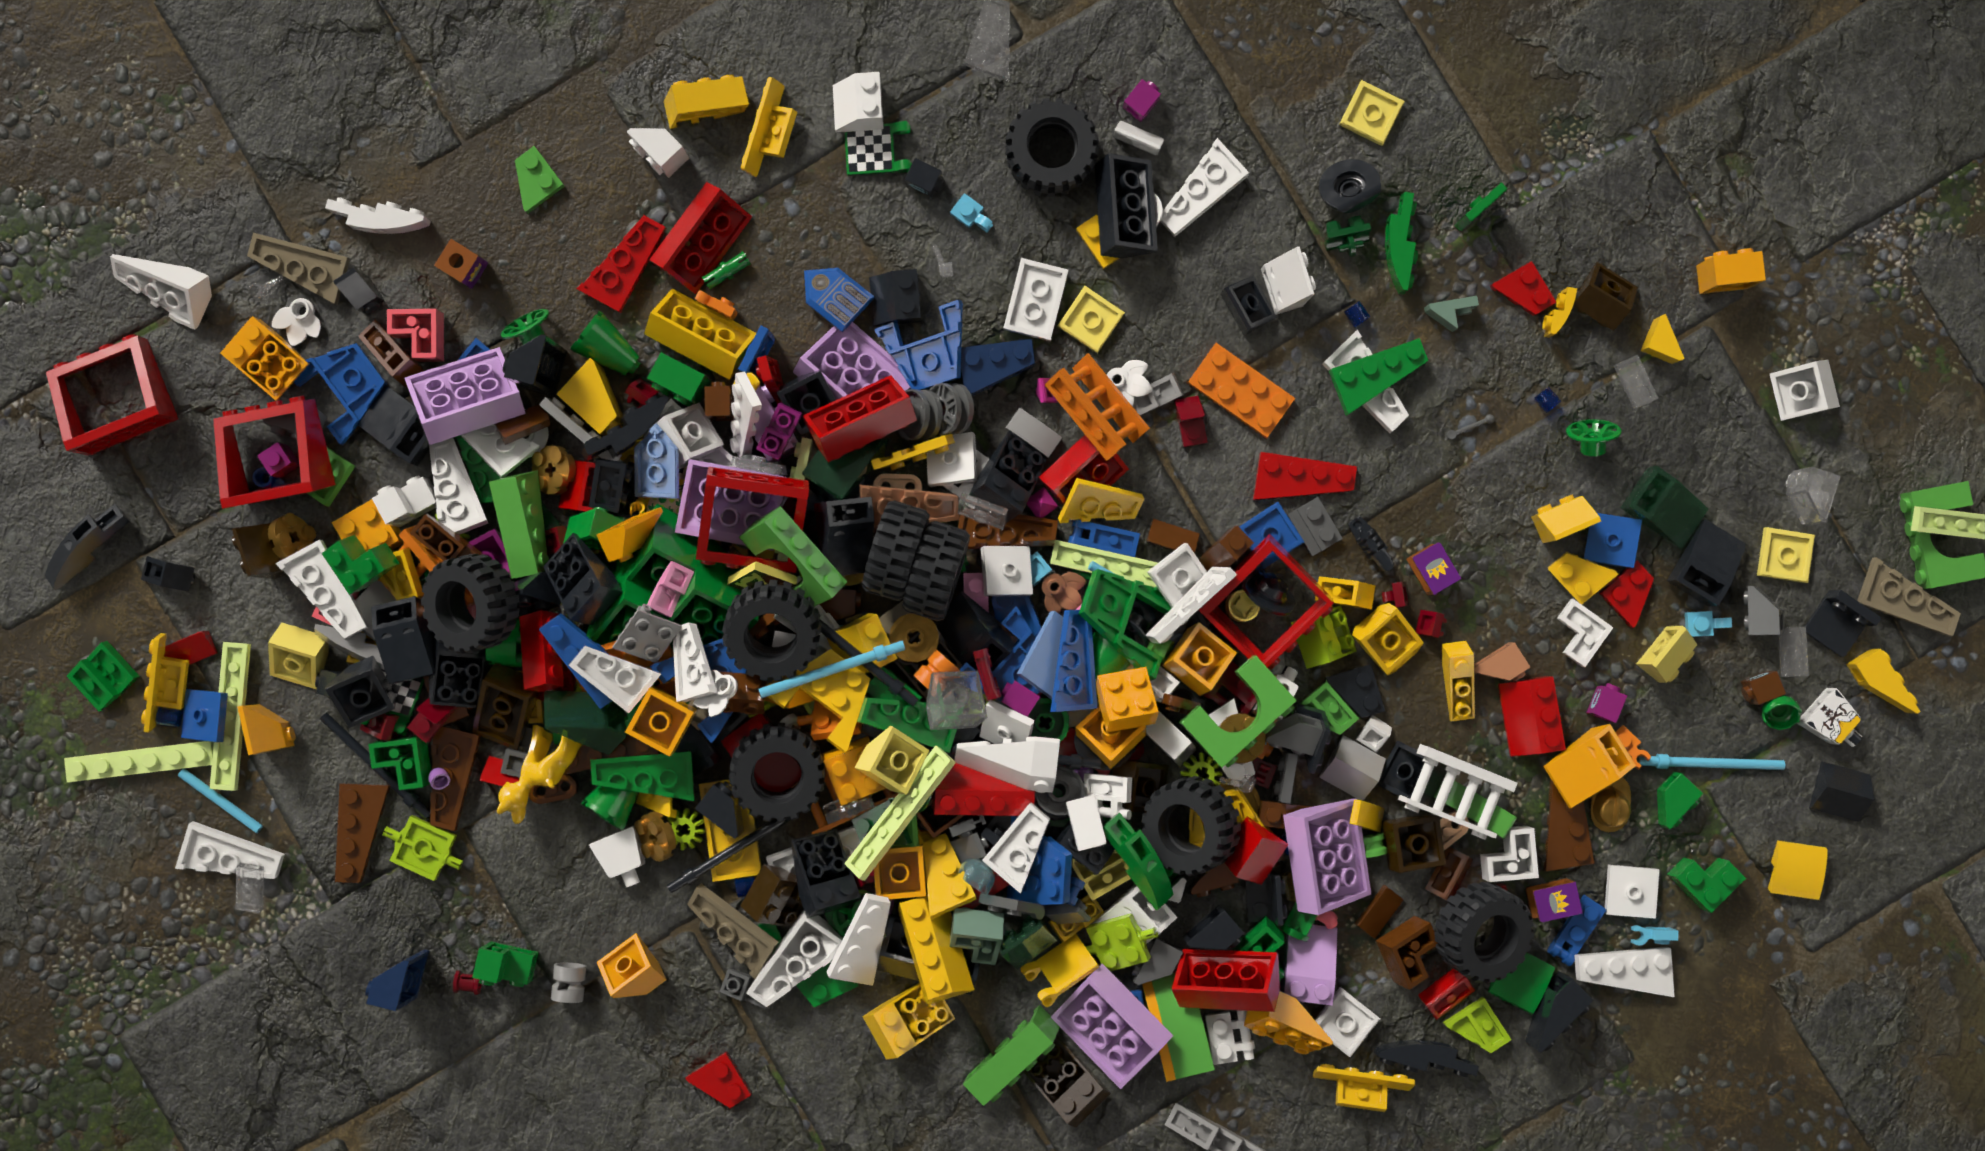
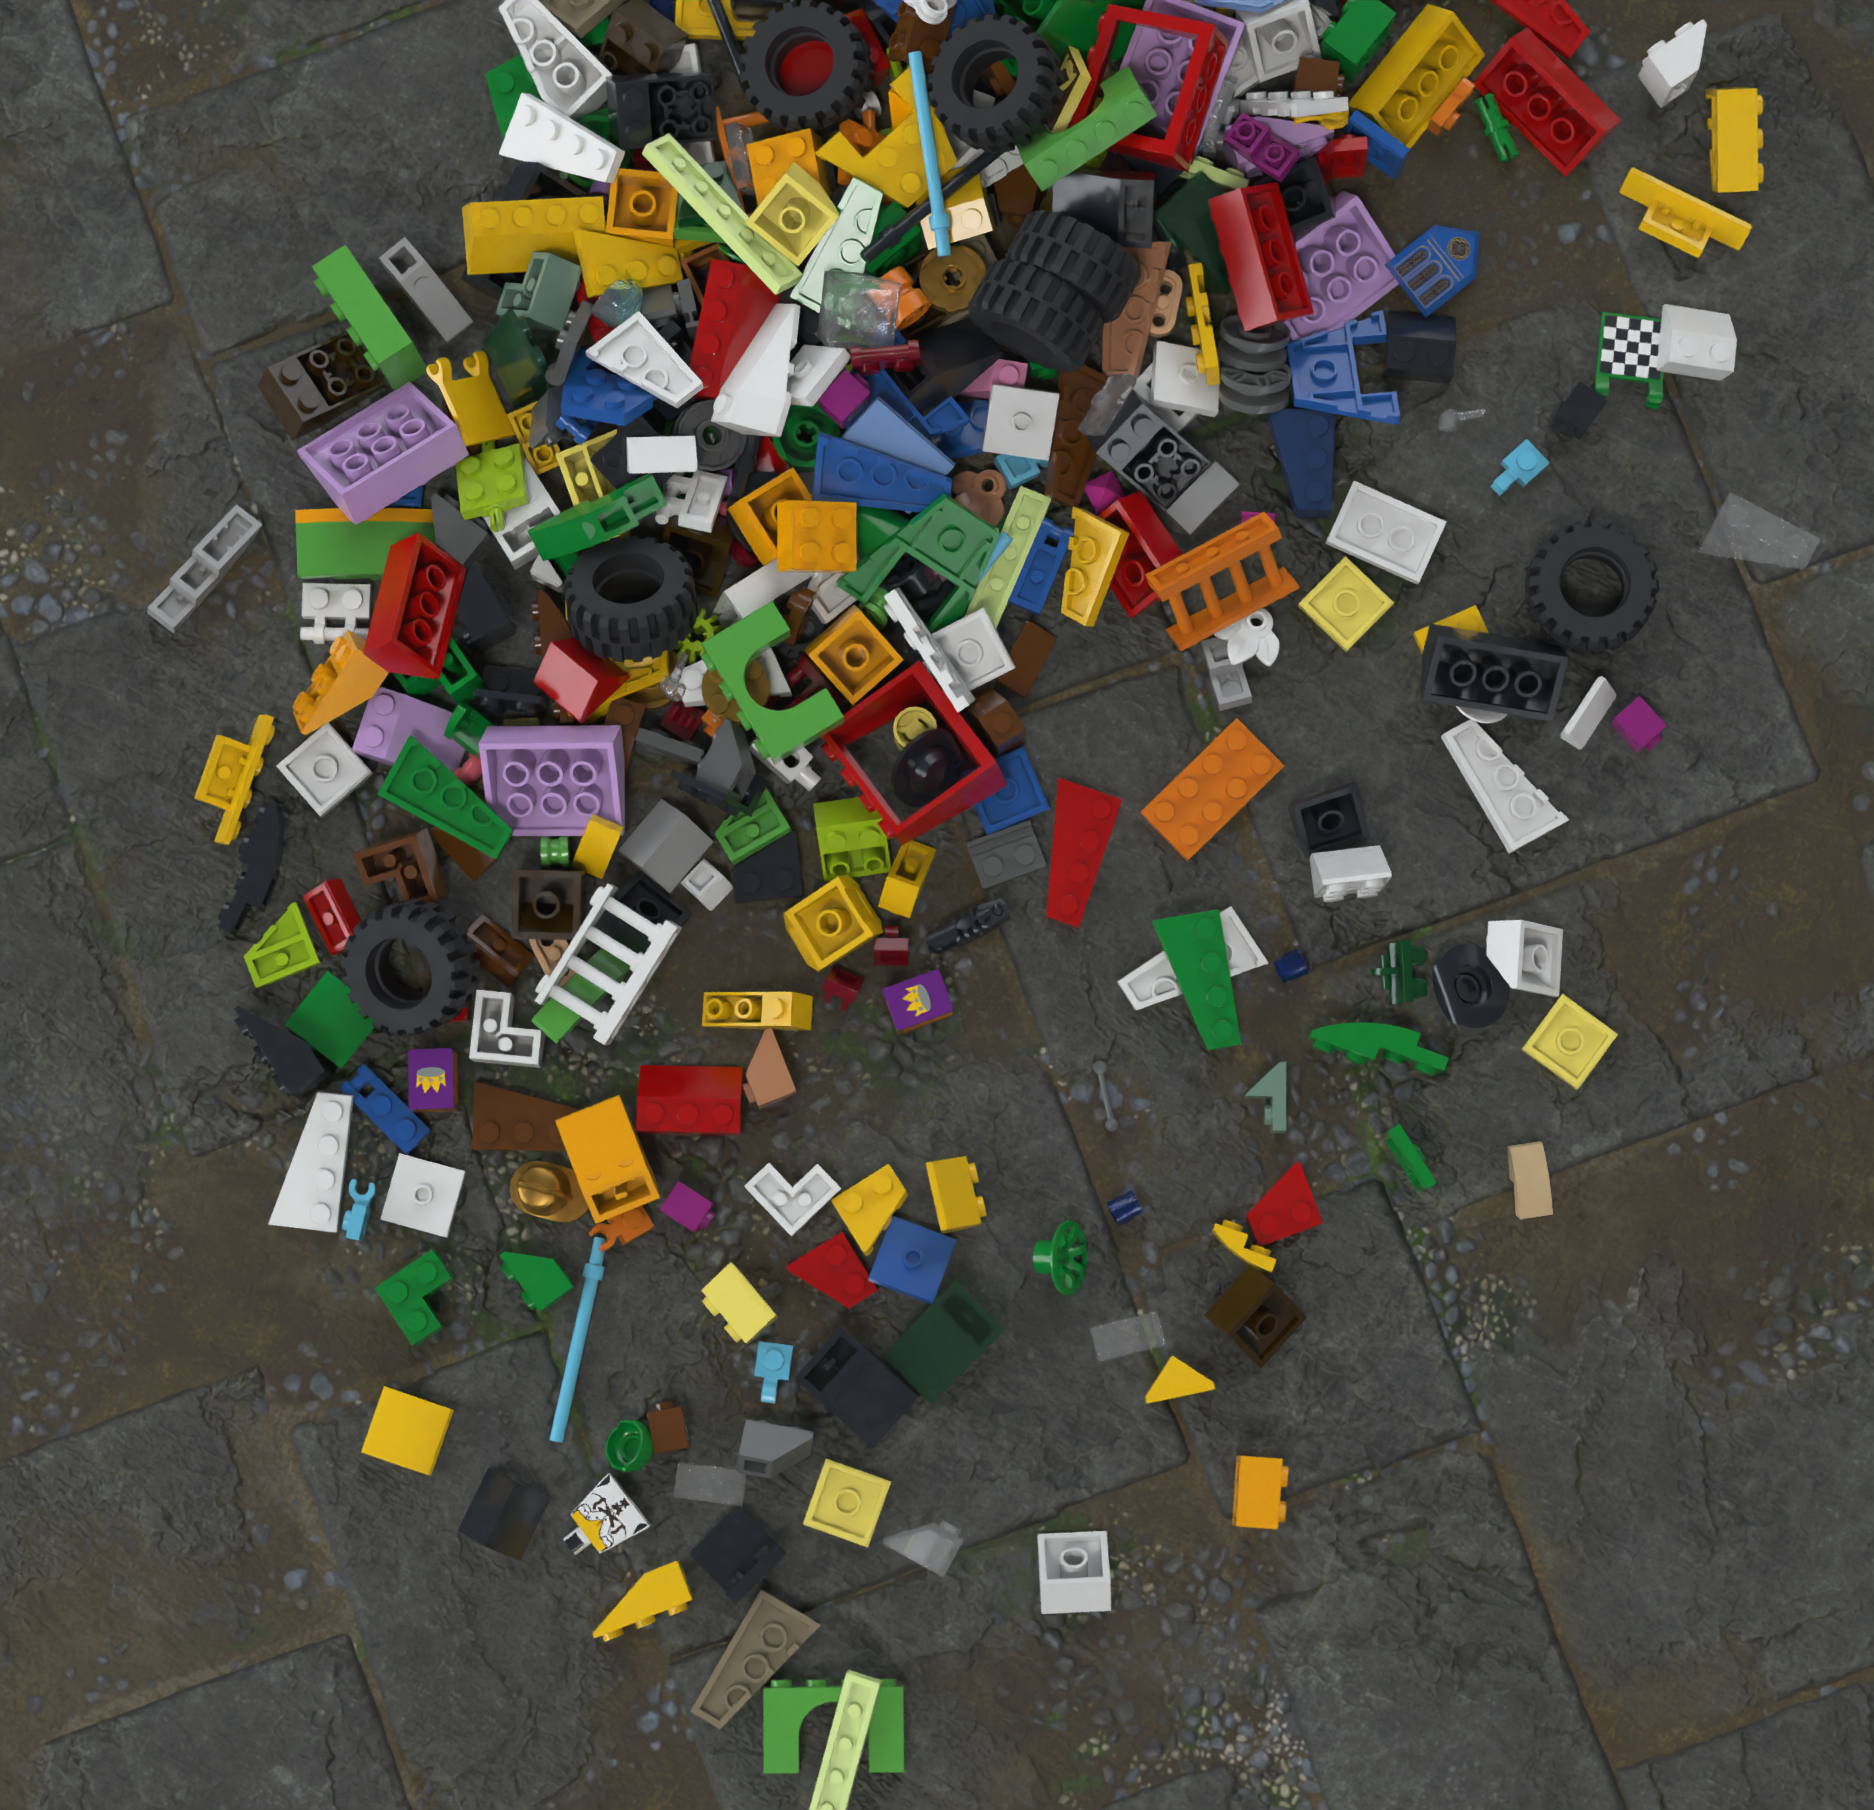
camera: 105 degrees right, 5 degrees down
yellow slope [862,982,955,1060] -> none
dark red slope [1174,395,1208,448] -> none
none -> green wing [377,735,514,860]
none -> light grey slope [379,237,473,343]
none -> white slope [1486,920,1563,997]
none -> tan slope [1508,1141,1553,1219]

